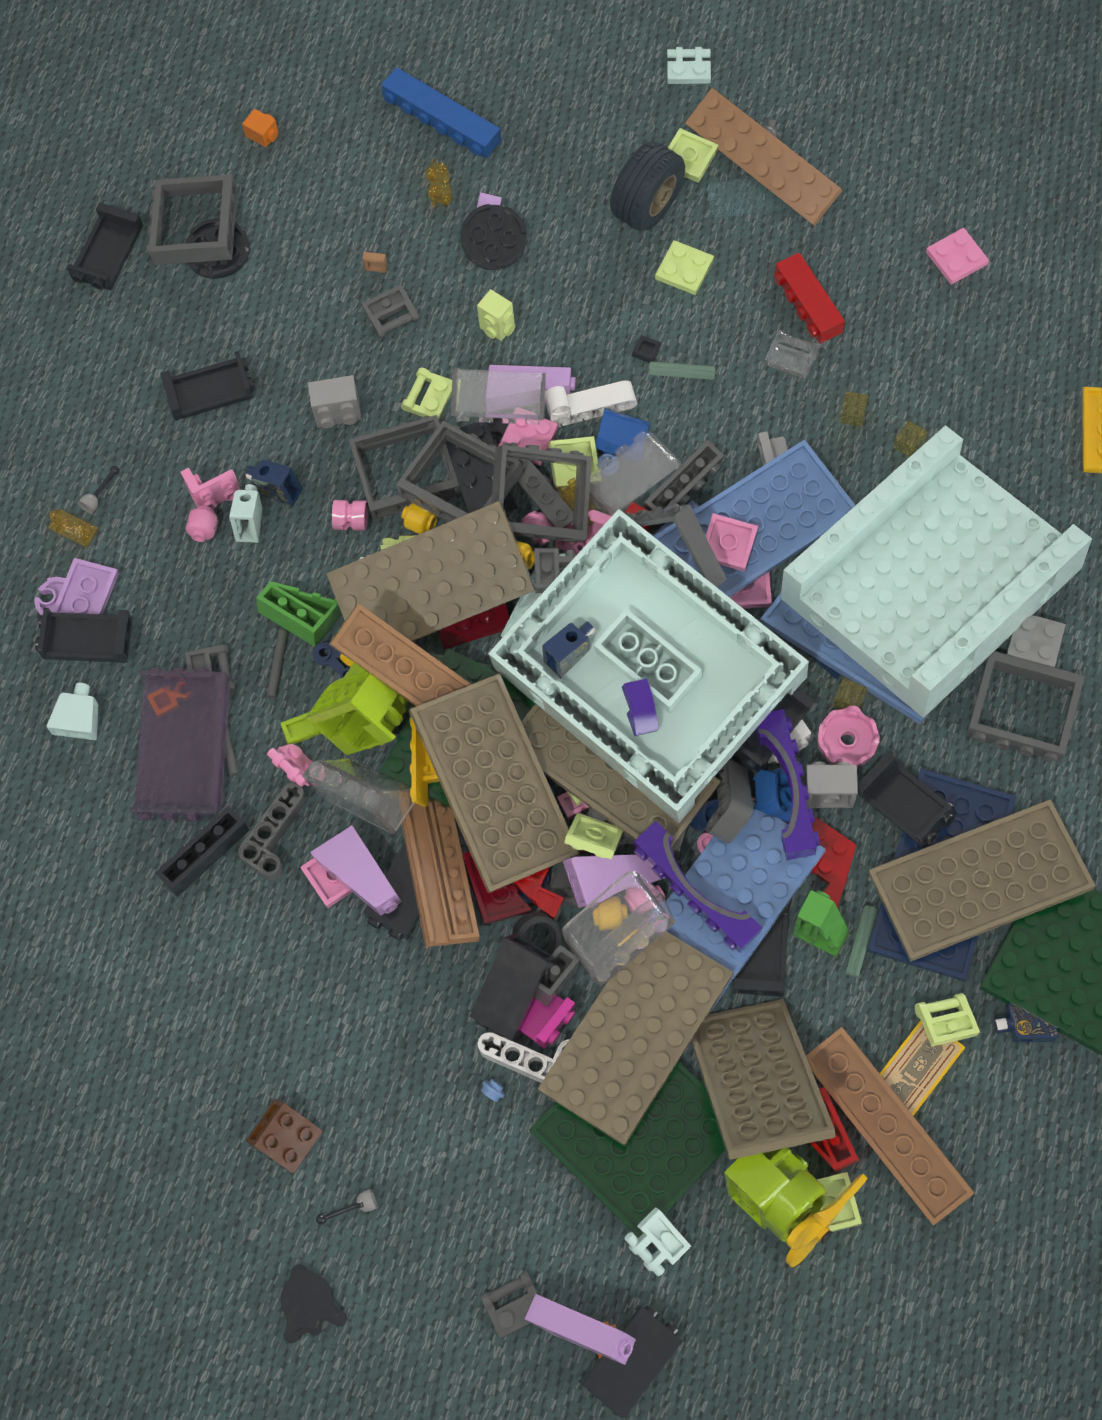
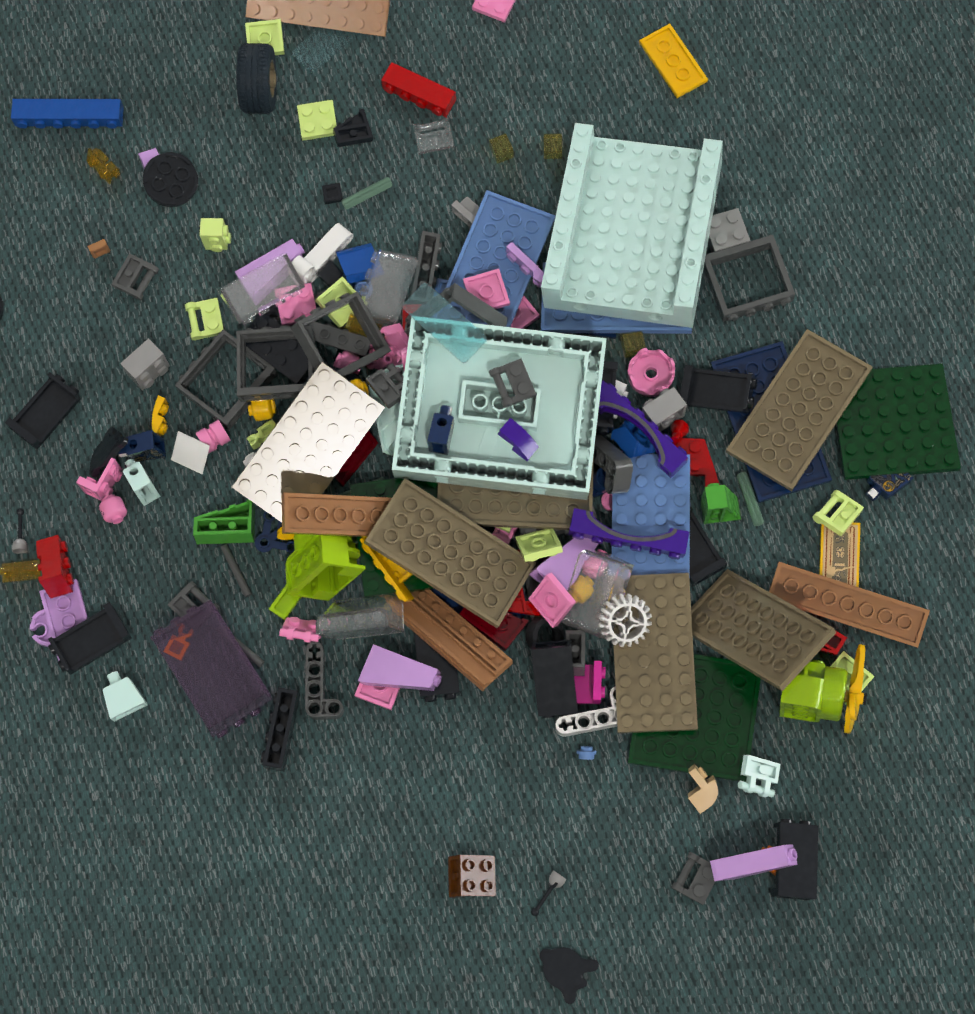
camera: 35 degrees left, 5 degrees up
none -> red wedge [36,535,74,599]
none -> black tile [89,427,128,477]
none -> yellow slope [152,395,169,437]
none -> white sticker [171,431,210,474]
none -> black tile [317,261,343,287]
none -> black wing [333,109,373,147]
none -> clear light blue piece [403,283,487,363]
none -> dark grey plate [488,358,536,408]
none -> lavender hinge [506,242,544,288]
none -> bright pink plate [528,573,576,628]
none -> white gear [599,593,652,647]
none -> red cone [670,420,689,444]
none -> tan brick [688,764,718,814]

